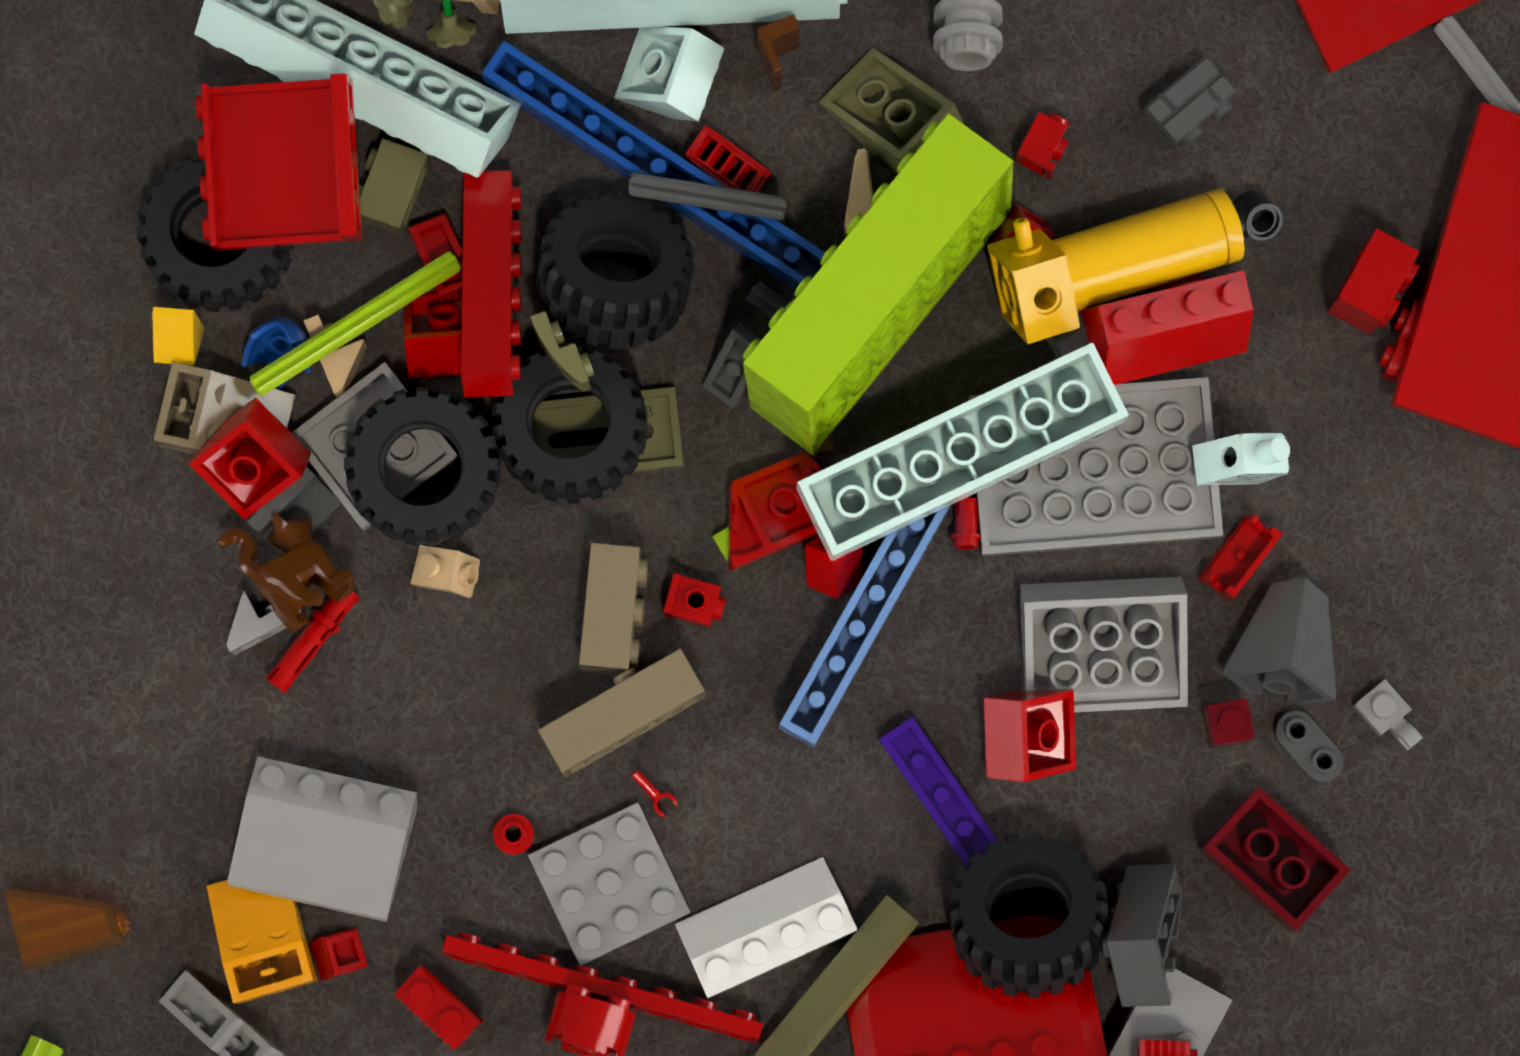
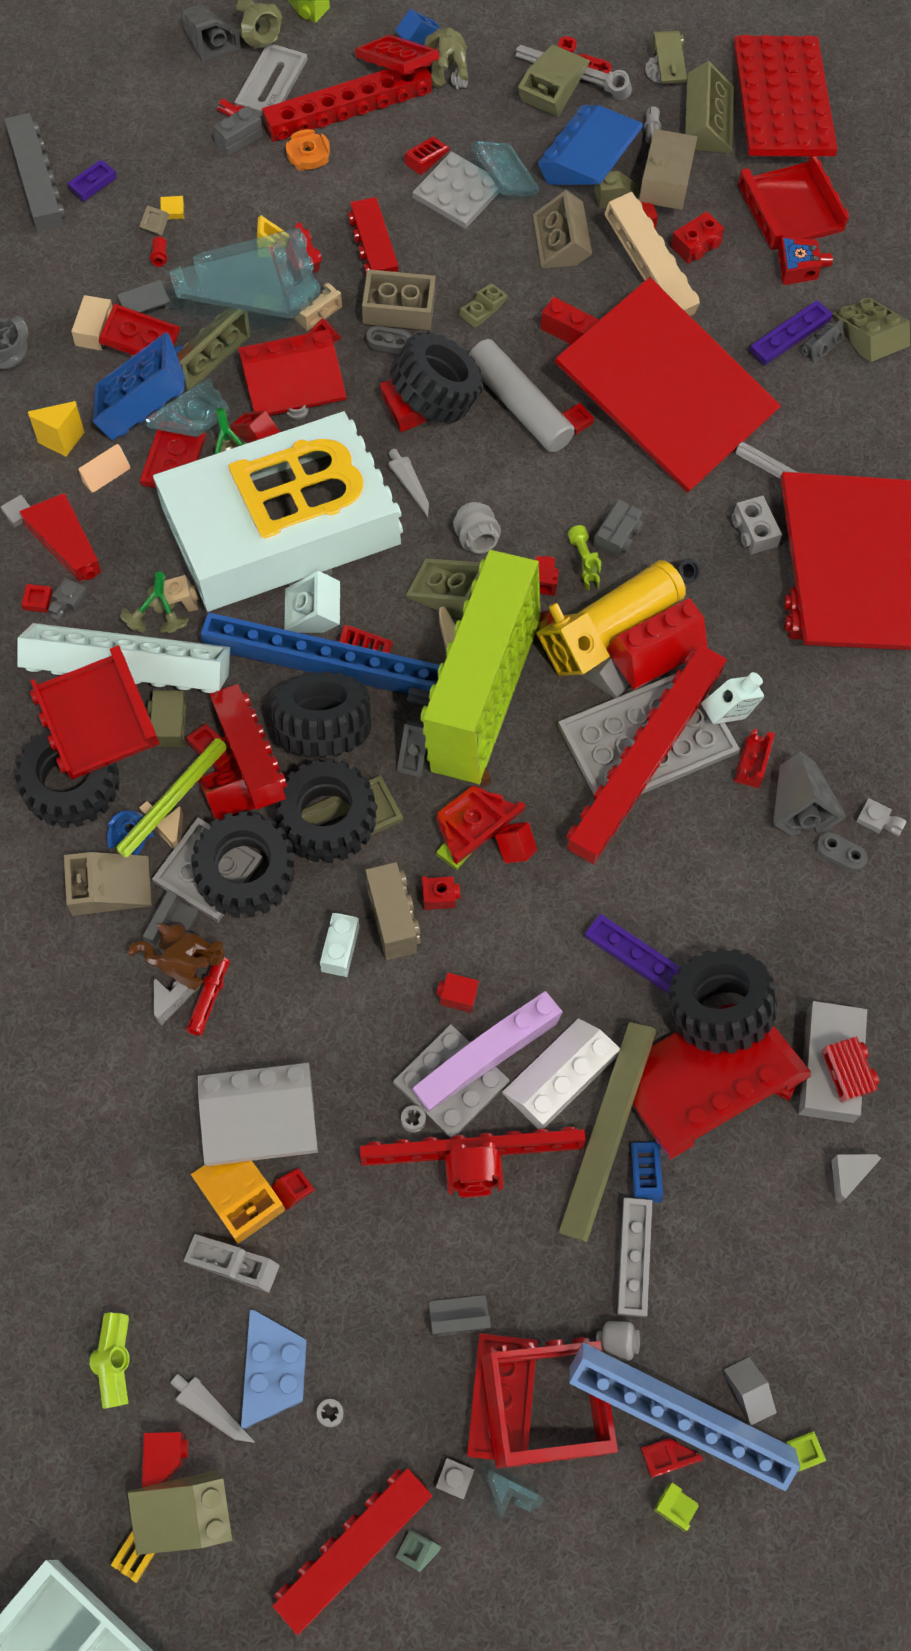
camera: 20 degrees left, 15 degrees down
clear orange slope [4,889,130,971] -> none
yellow slope [152,307,204,366] -> none
red slope [189,397,311,520] -> none
red brick [395,965,484,1049] -> none
tan bracket [410,545,480,598] -> none
red plate [493,814,534,855] -> none
olive slope [530,311,595,392] -> none
dark tan brick [538,648,705,778] -> none
dark grey axle [628,173,787,220] -> none
red hand [631,769,678,818] -> none
reddish brown panel [756,14,800,91] -> none
medium blue brick [778,504,952,748] -> none
light aqua brick [796,342,1129,561] -> none
red pin [950,497,981,550] -> none
red slope [984,689,1076,782] -> none
light grey slope [1020,576,1188,712] -> none
dark grey wedge [1103,864,1183,1007] -> none
dark red brick [1199,787,1351,932] -> none
dark red brick [1202,699,1255,749] -> none
red brick [1327,228,1420,335] -> none
none -> light aqua brick [320,913,360,977]
none -> light grey bush [401,1105,426,1133]
none -> lavender slope [412,991,563,1111]
none -> red brick [436,972,479,1013]
none -> red brick [566,645,727,865]
none -> lime bar [568,525,601,590]
none -> light grey brick [732,496,782,554]

